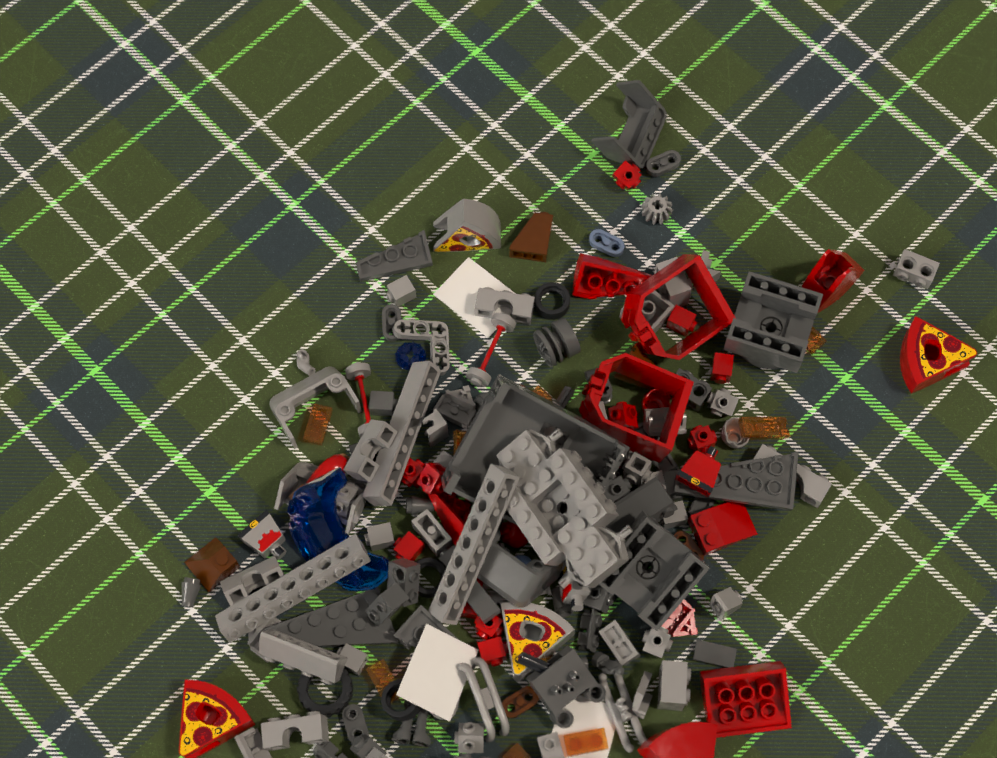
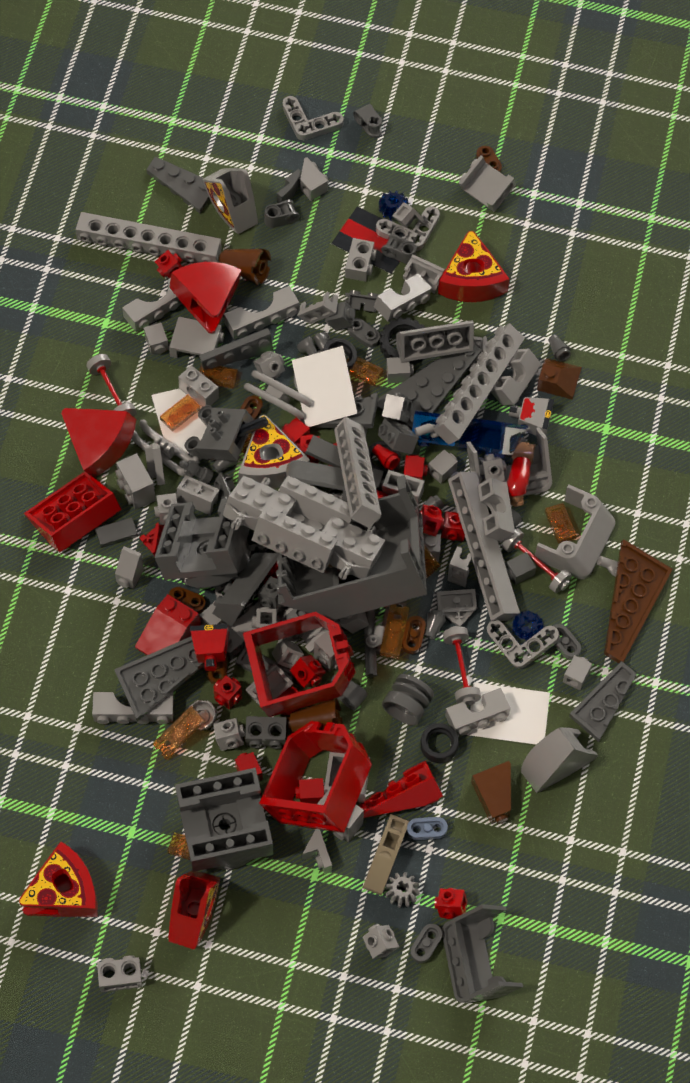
camera: 145 degrees right, 5 degrees down
none -> dark tan slope [362,814,409,896]
none -> light grey brick [363,924,399,959]
none -> red cone [372,444,400,470]
none -> light grey arm [414,424,439,438]
none -> reddish brown wing [604,539,673,663]

